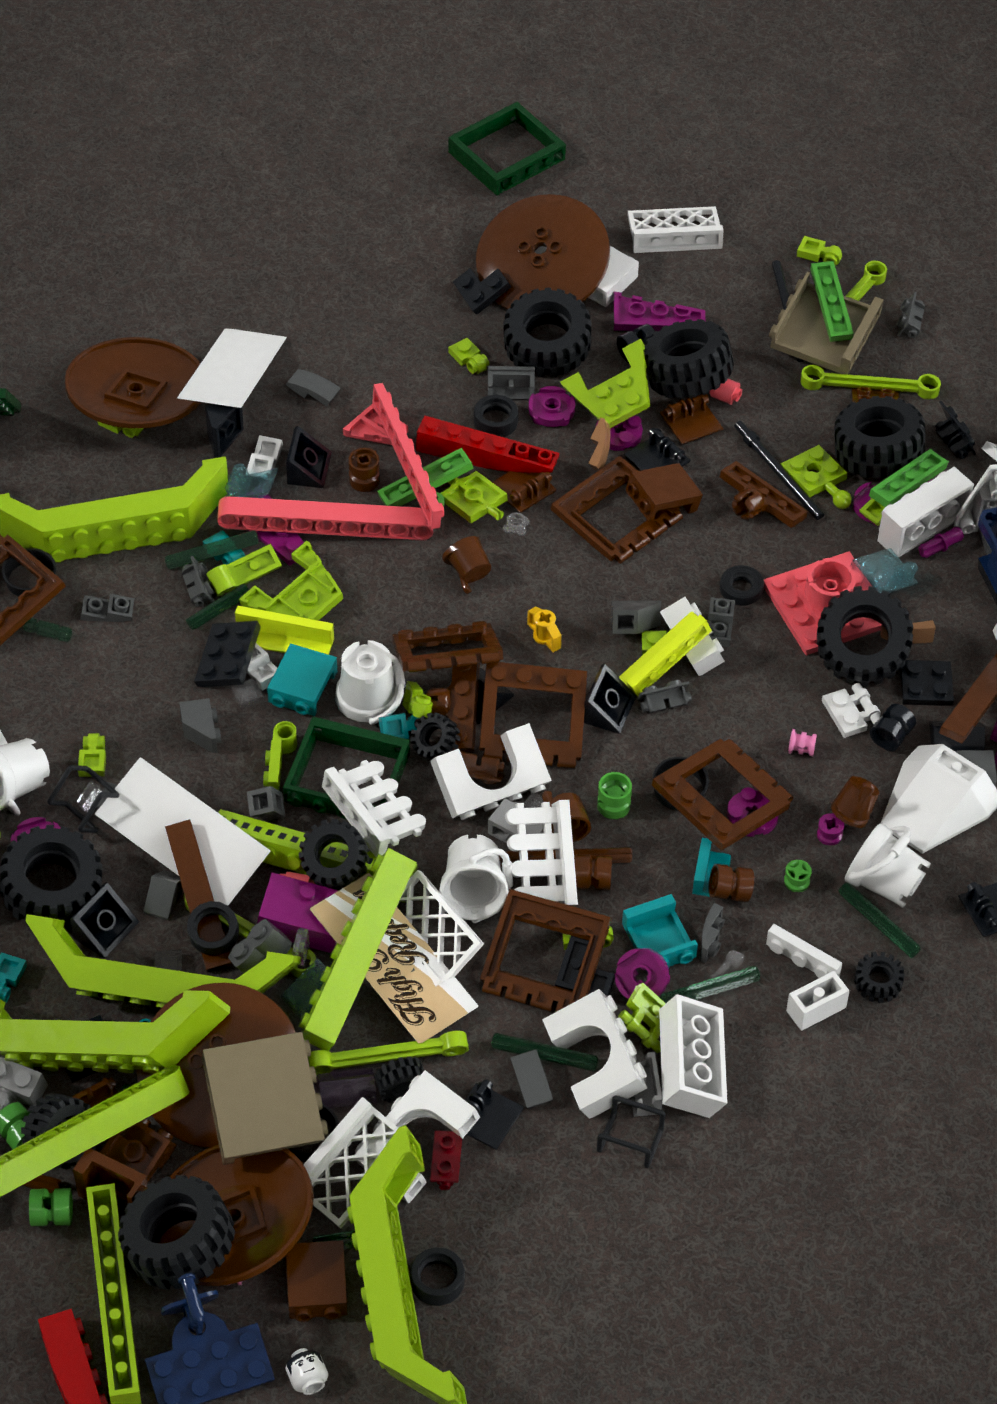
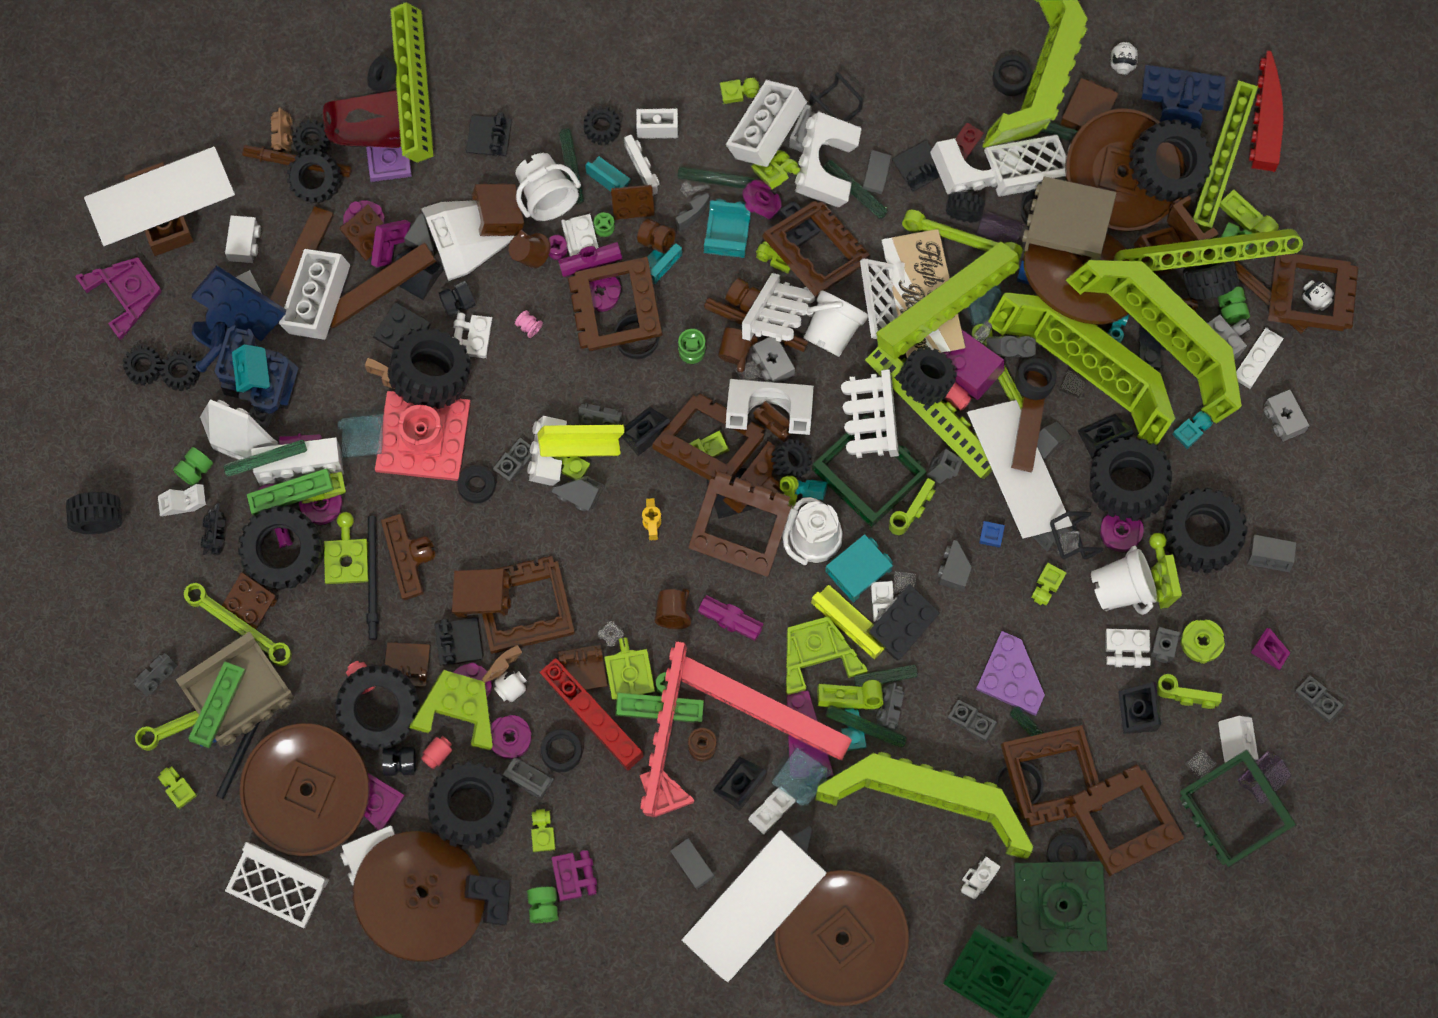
camera: 150 degrees left, 20 degrees up
none -> clear green axle [223,440,307,476]
none -> reddish brown dish [240,723,370,856]
none -> coral brick [421,736,452,769]
none -> reddish brown panel [472,183,524,236]
none -> white head [494,670,526,702]
none -> bright green wheel [527,887,558,923]
none -> magenta plate [551,850,597,902]
none -> magenta piece [558,242,623,277]
none -> white plate [561,214,599,256]
none -> teal panel [585,156,631,191]
none -> reddish brown hinge [611,185,655,220]
none -> lime slope [689,431,730,457]
none -> magenta piece [698,595,764,641]
none -> lime plate [720,78,760,104]
none -> white piece [961,857,1000,899]
none -> medium lavender plate [976,631,1045,716]
none -> blue plate [979,521,1005,548]
none -> lime plate [1219,190,1279,233]

